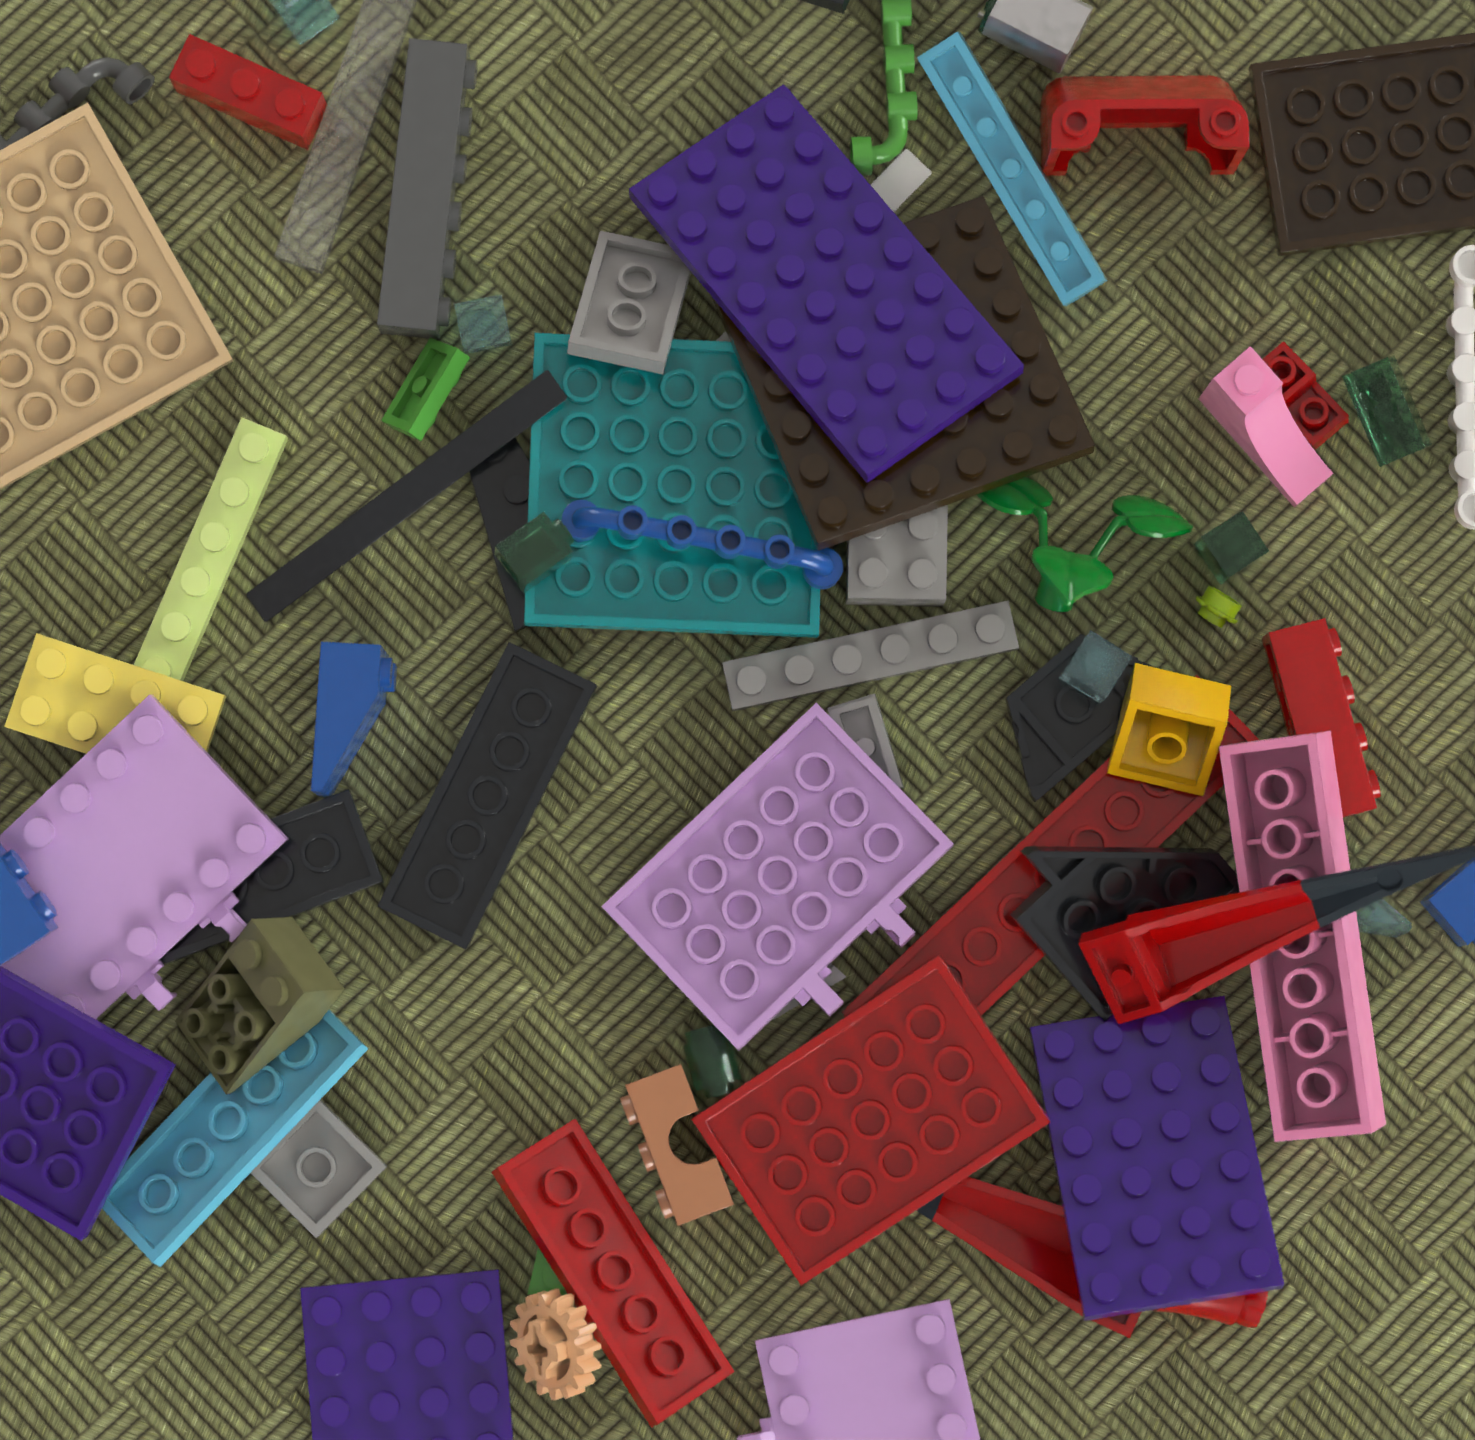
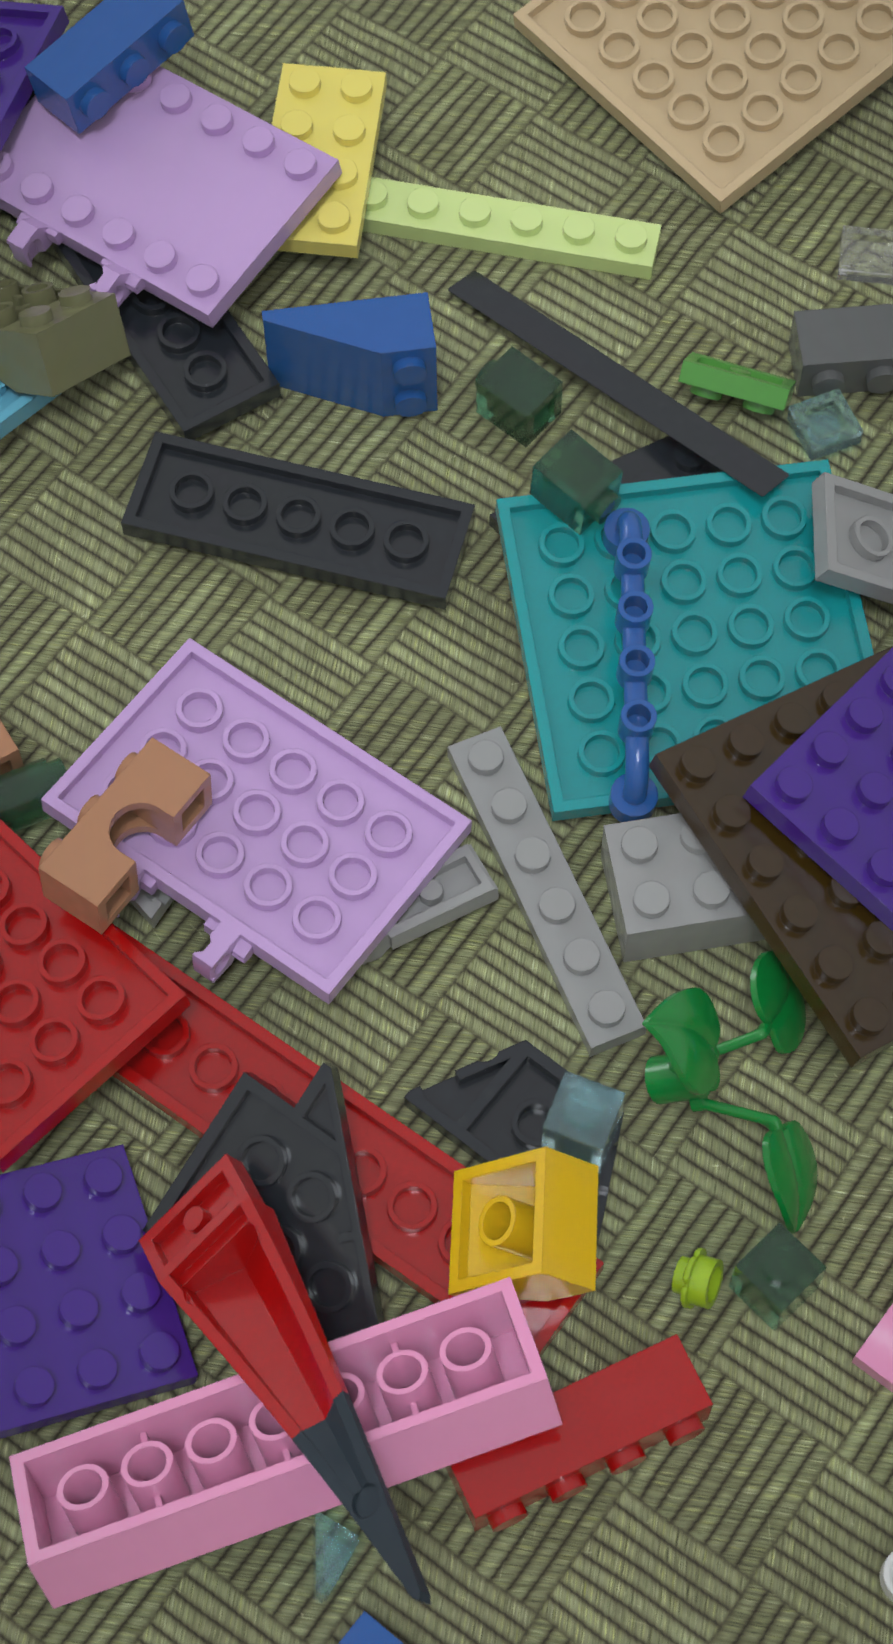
camera: 85 degrees right, 20 degrees down
none -> nougat arch [38,737,212,934]
none -> clear green brick [475,346,563,447]

